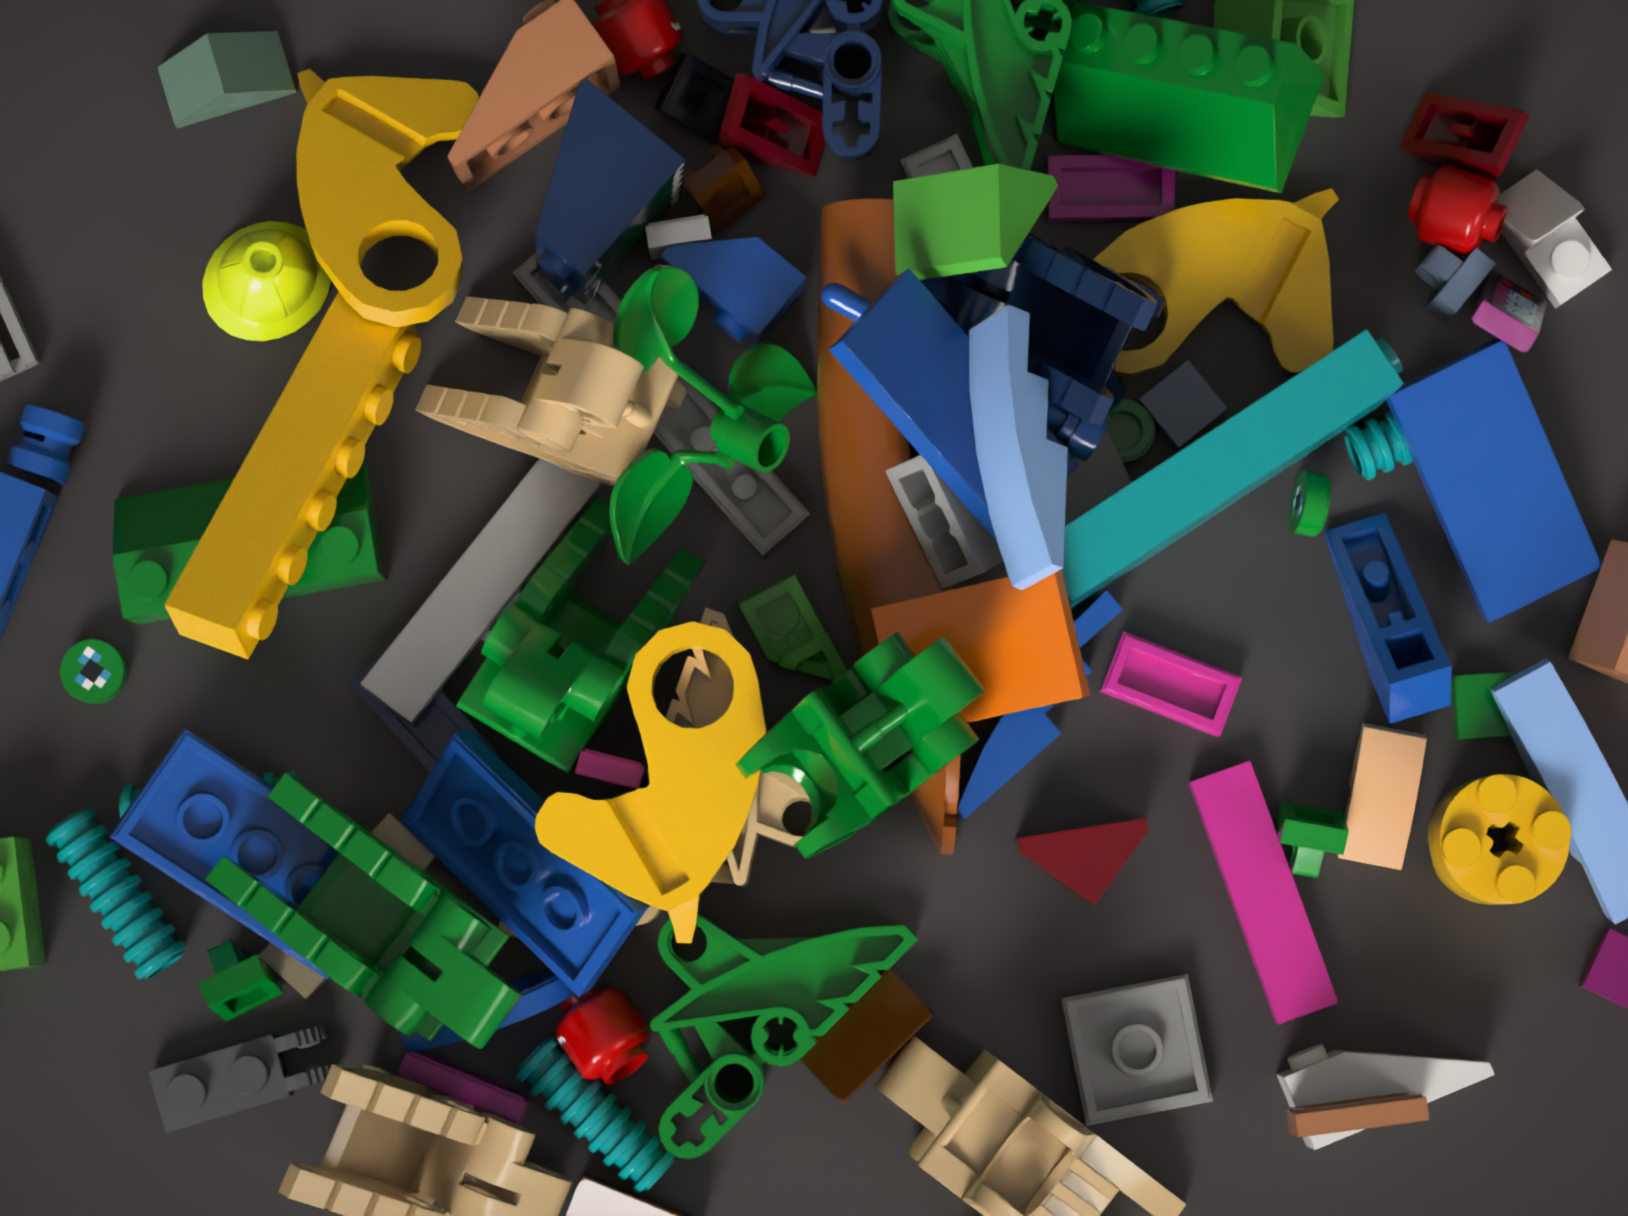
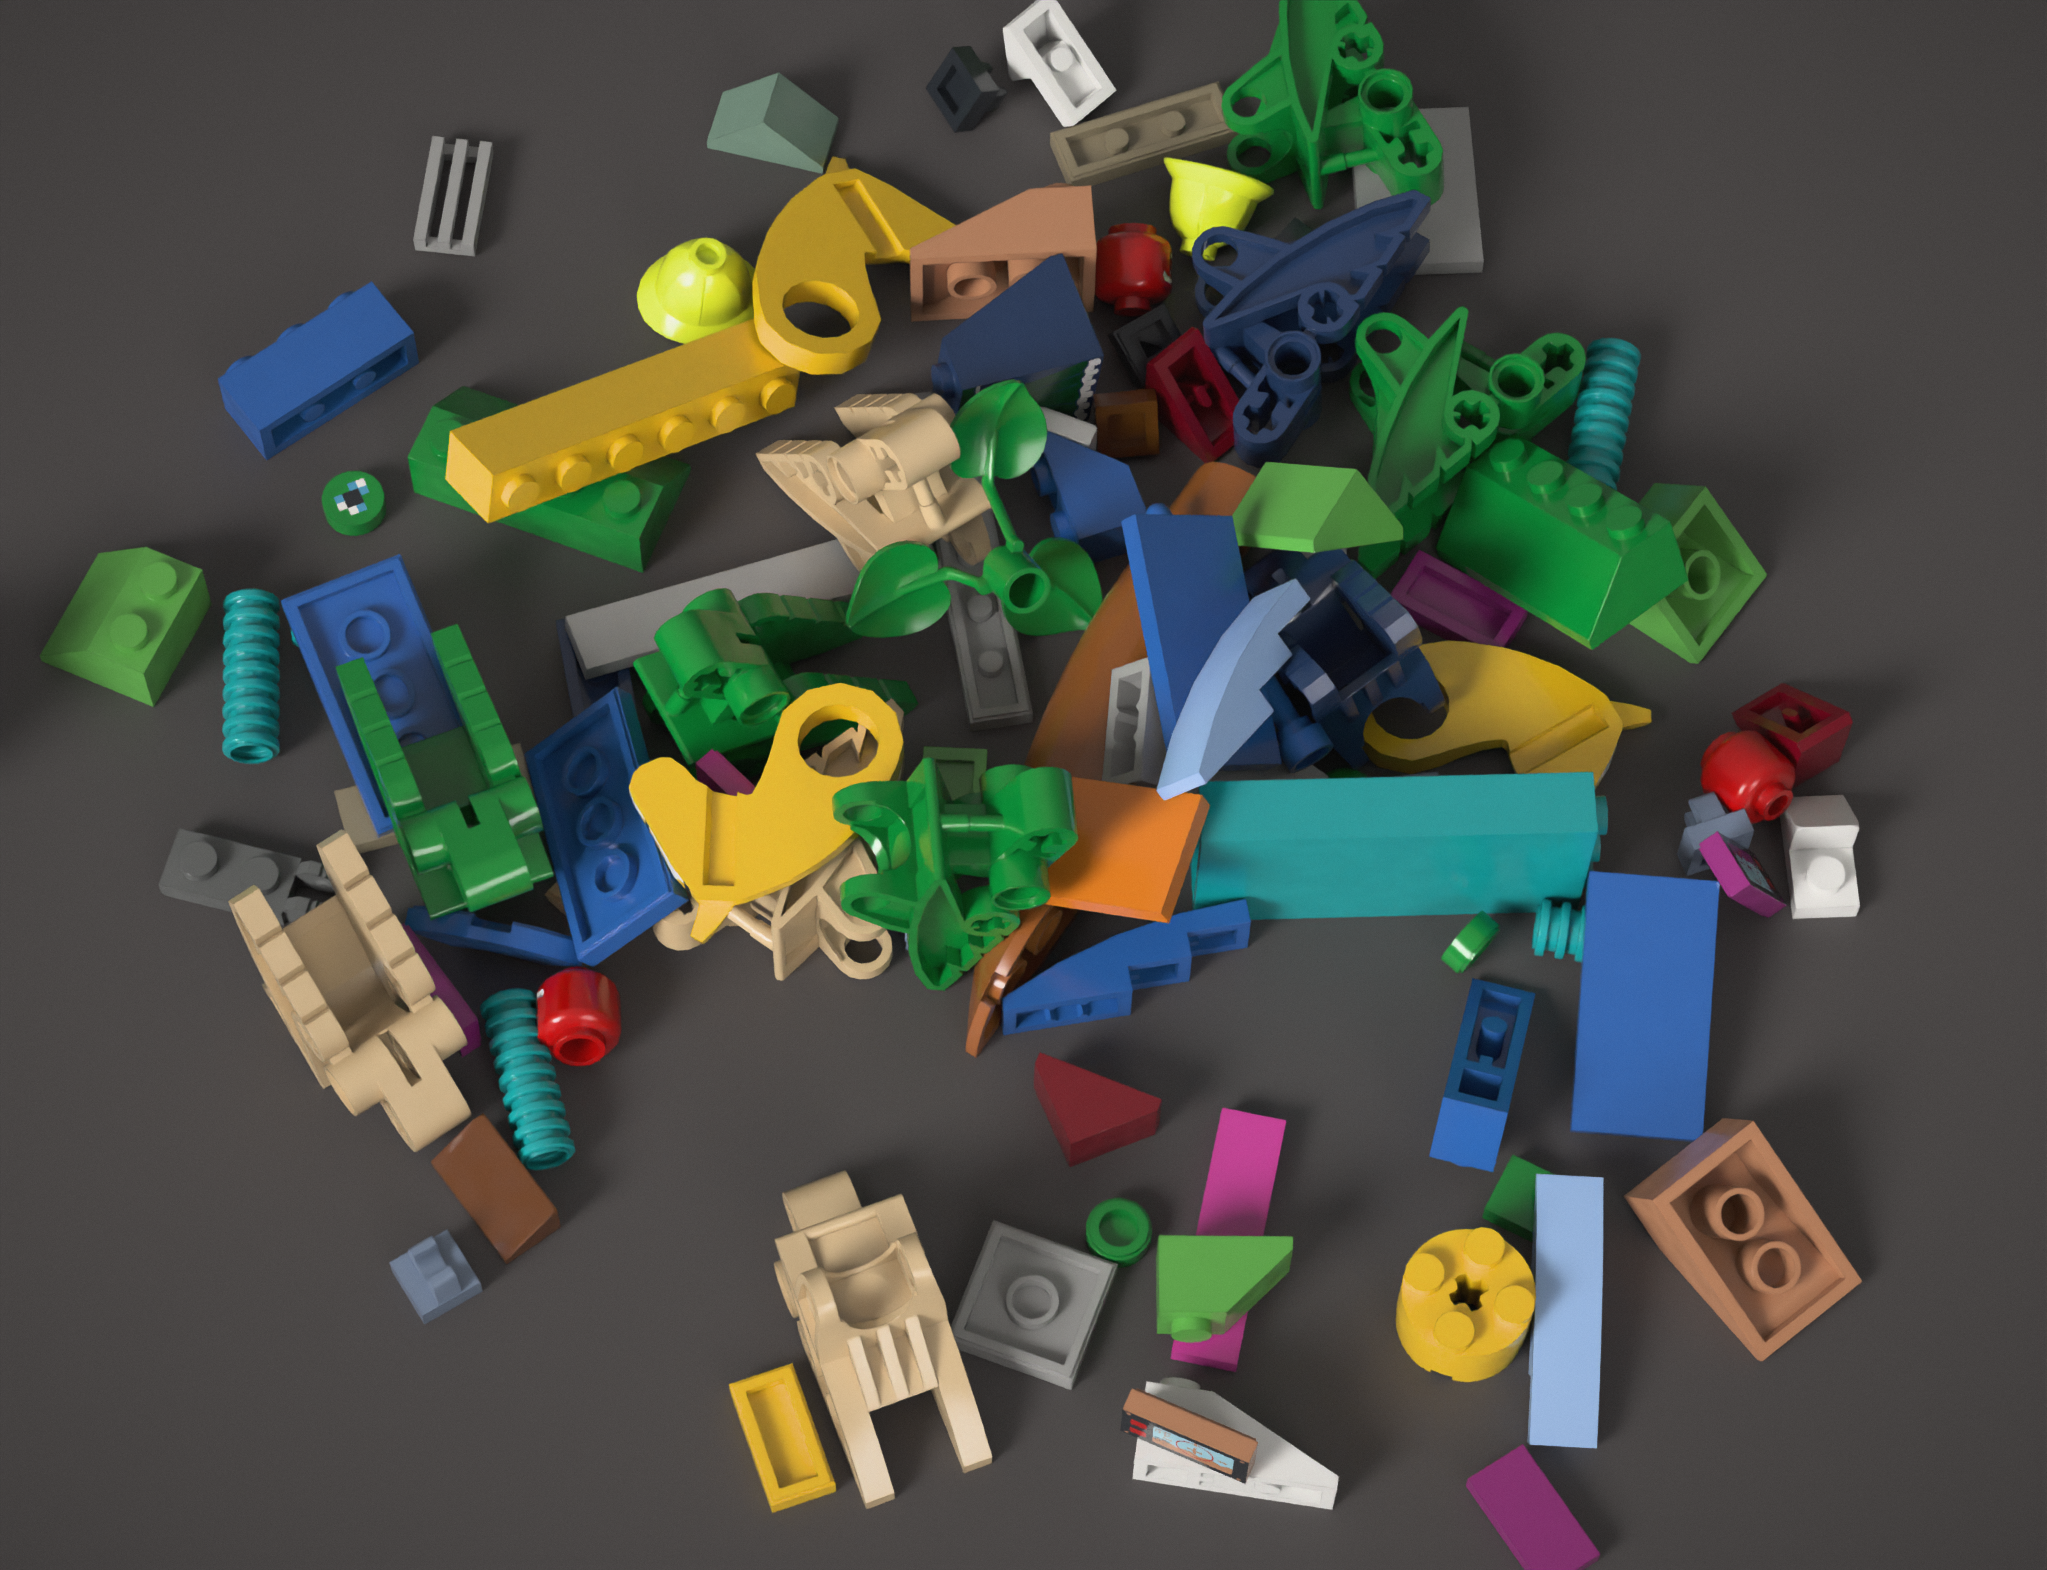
camera: 30 degrees right, 20 degrees down
blue wheel [5,404,87,485] -> none
green tile [198,939,284,1022] -> none
green piece [650,914,918,1159] -> none
reddish brown slope [800,968,935,1105] -> none
dark pink tile [1099,631,1243,738] -> none
green tile [1276,801,1349,878] -> none
light nougat slope [1337,723,1427,870] -> none
none -> green tile [1085,1198,1152,1268]
none -> bright green slope [1156,1235,1293,1343]

